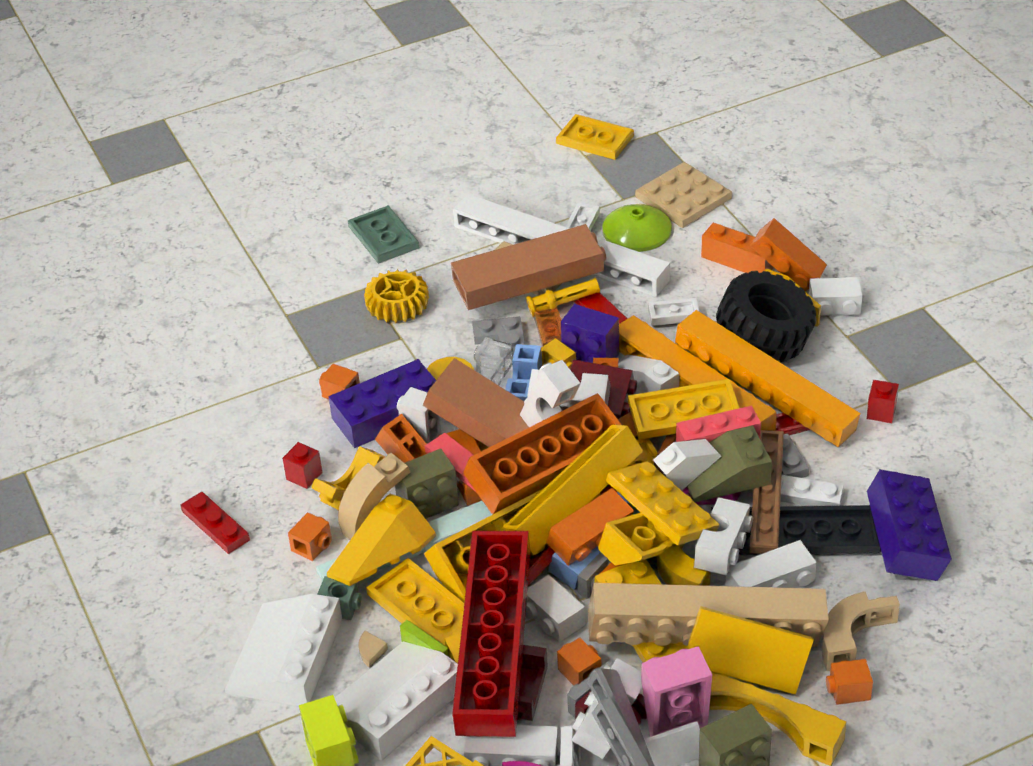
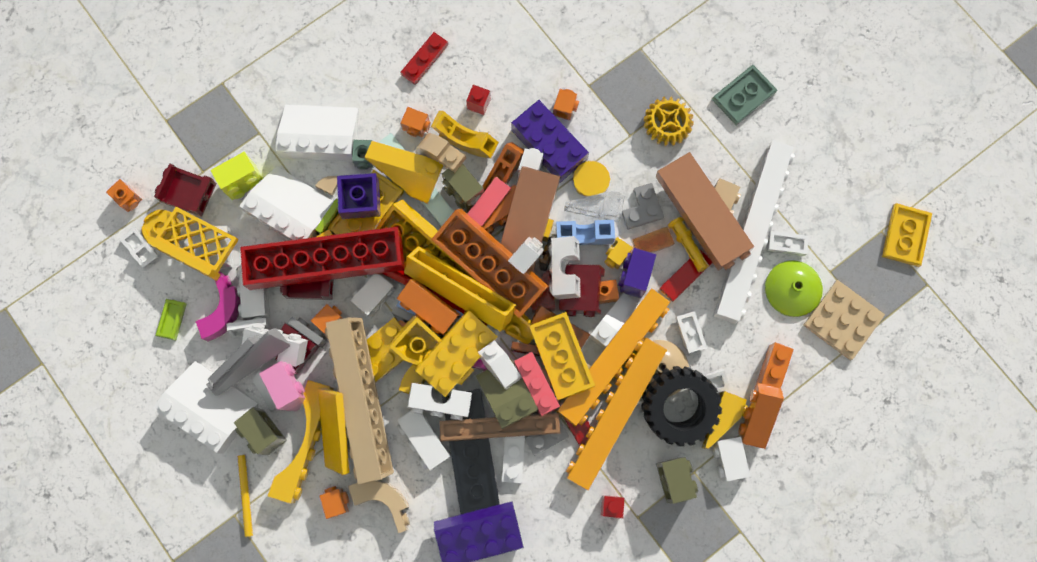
camera: 75 degrees right, 35 degrees up
none -> dark purple brick [337,173,381,219]
none -> olive brick [656,457,698,504]

